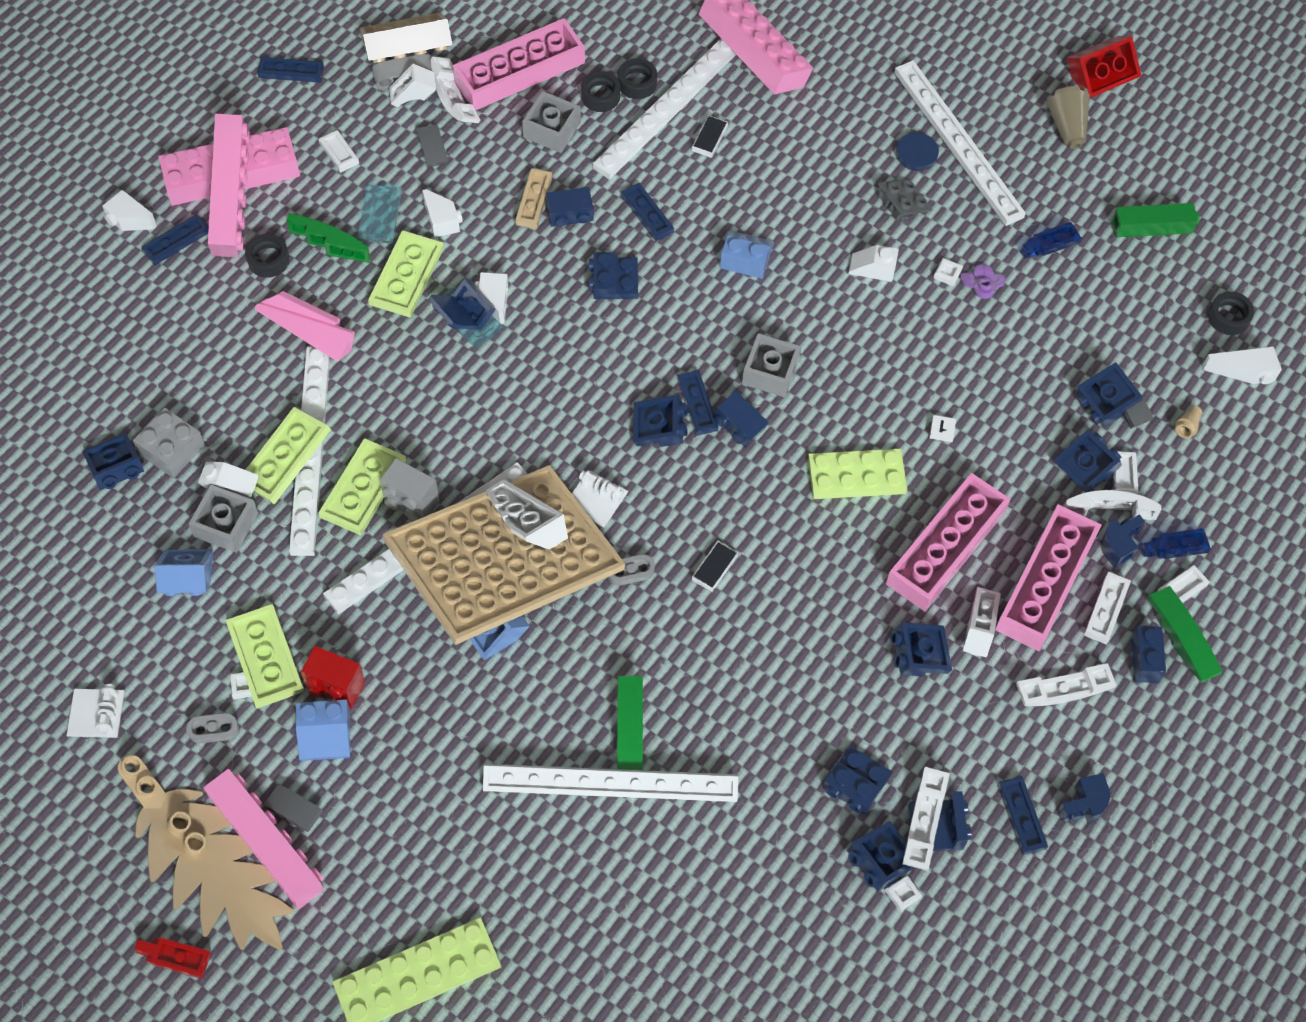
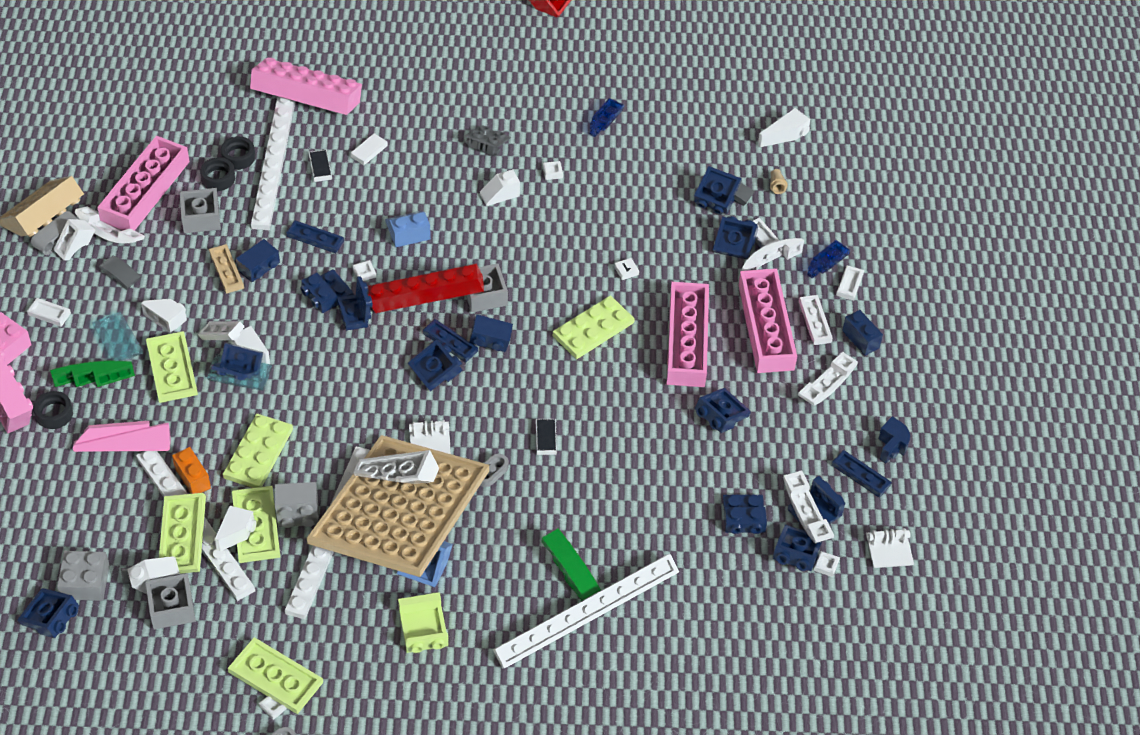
camera: 35 degrees left, 10 degrees down
medium blue slope [155,549,213,596] -> none
medium blue slope [296,700,350,761] -> none
red brick [301,646,365,709] -> none
white plate [895,60,1025,226] -> none
dark blue tile [896,133,939,171] -> none
medium lavender plate [961,264,1005,299] -> none
white slope [963,587,1001,657] -> none
dark tan cone [1046,86,1090,149] -> none
dark blue brick [1101,514,1145,569] -> none
green brick [1112,203,1200,238] -> none
green slope [1148,586,1222,683] -> none
black tyre [1208,291,1254,335] -> none
none -> orange brick [172,447,211,494]
none -> white plate [198,321,244,340]
none -> white slope [215,506,256,551]
none -> yellowish green plate [223,414,293,488]
none -> dark blue bracket [337,276,372,331]
none -> white tile [350,133,388,165]
none -> white tile [352,260,376,281]
none -> red brick [368,264,484,313]
none -> yellowish green panel [398,592,448,653]
none -> white hinge [866,528,914,568]

